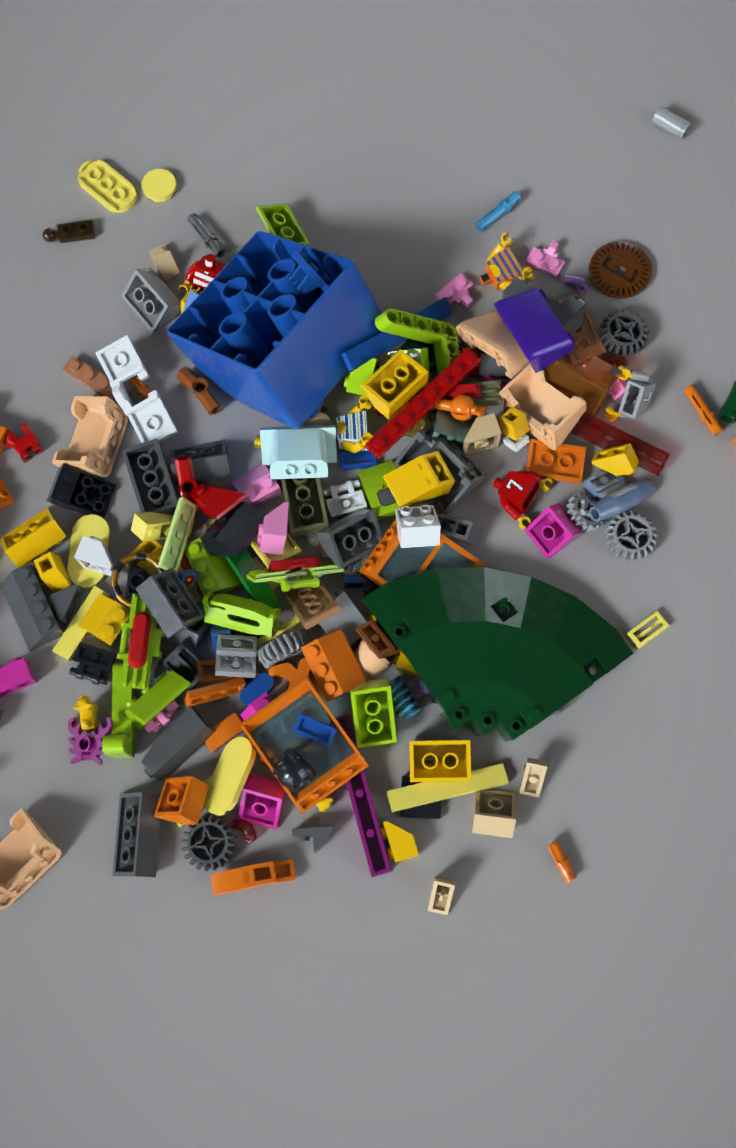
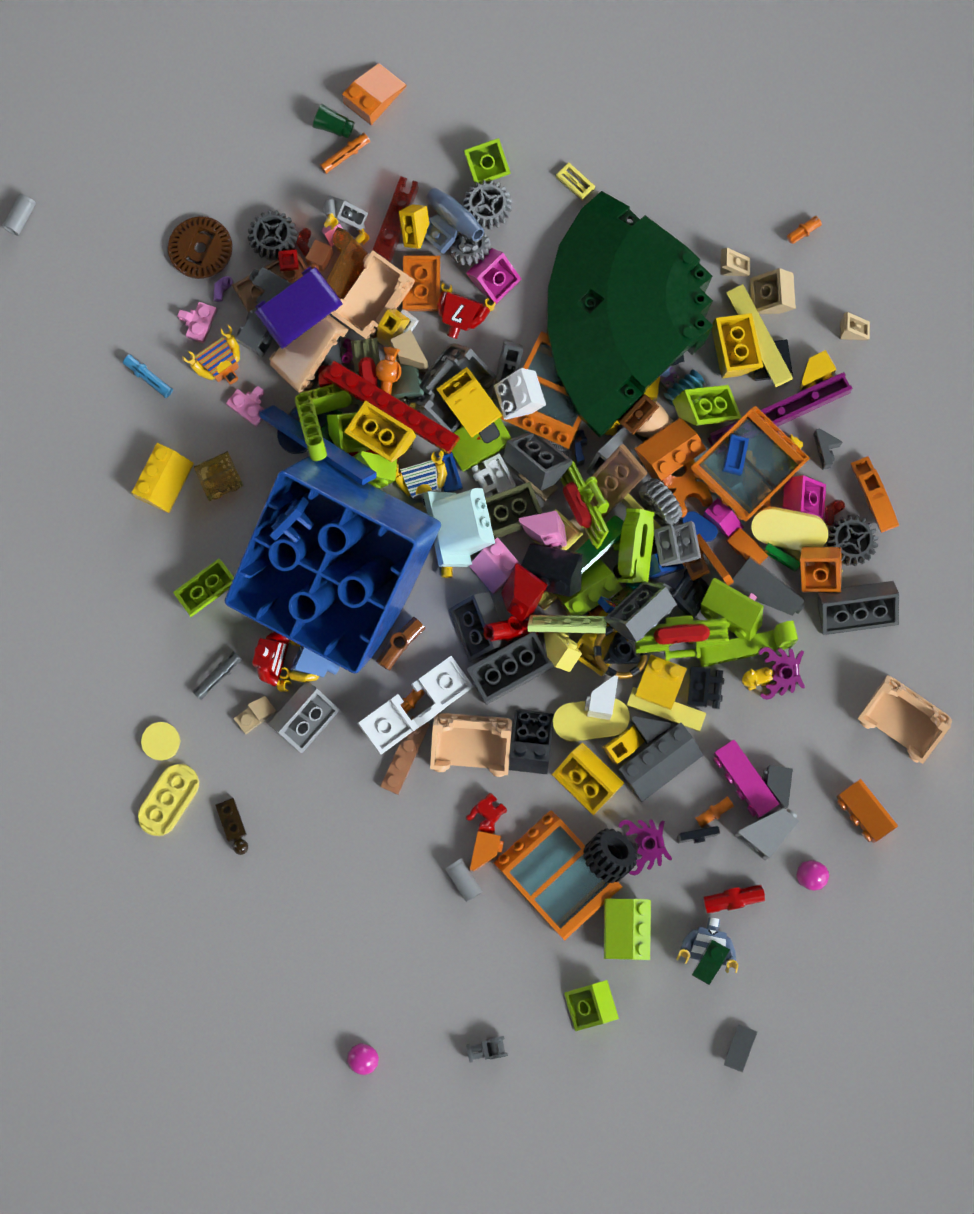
camera: 100 degrees left, 5 degrees up
black helmet [273,748,317,792] -> none
none -> yellow slope [131,443,194,513]
none -> clear yellow slope [194,451,244,501]
none -> red plate [278,249,299,272]
none -> lime slope [463,138,511,185]
none -> green tile [764,543,800,572]

